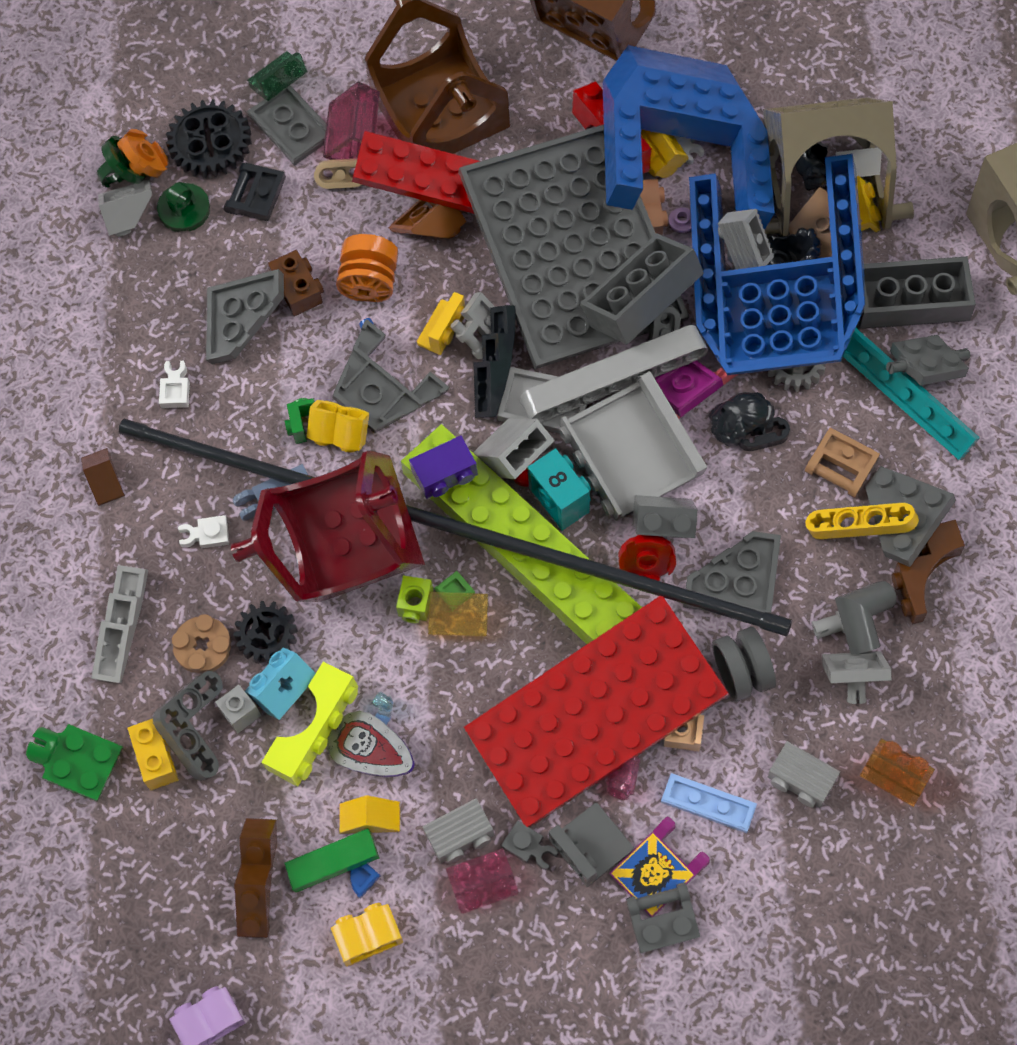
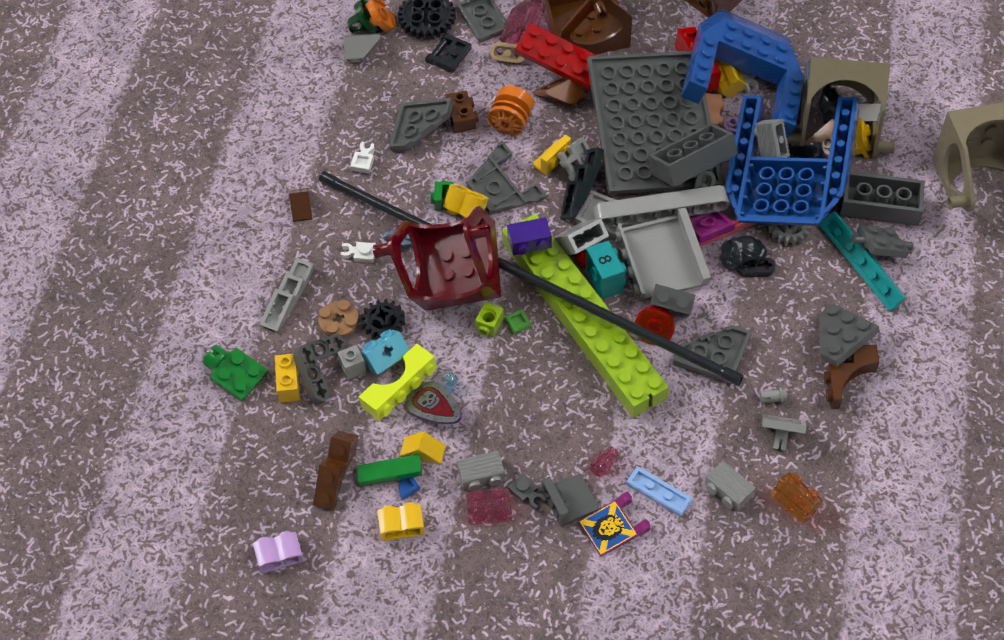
camera: 10 degrees right, 10 degrees down
dark green tile [157,182,210,232] -> none
clear yellow plate [428,592,489,636] -> none
red plate [464,596,729,828] -> none
dark grey plate [626,882,701,953] -> none
light nougat brick [664,715,704,751] -> none
dark grey wheel [712,626,776,702] -> none
medium nougat plate [805,428,880,498] -> none
yellow beam [805,503,919,539] -> none
dark grey brick [835,581,897,654] -> none

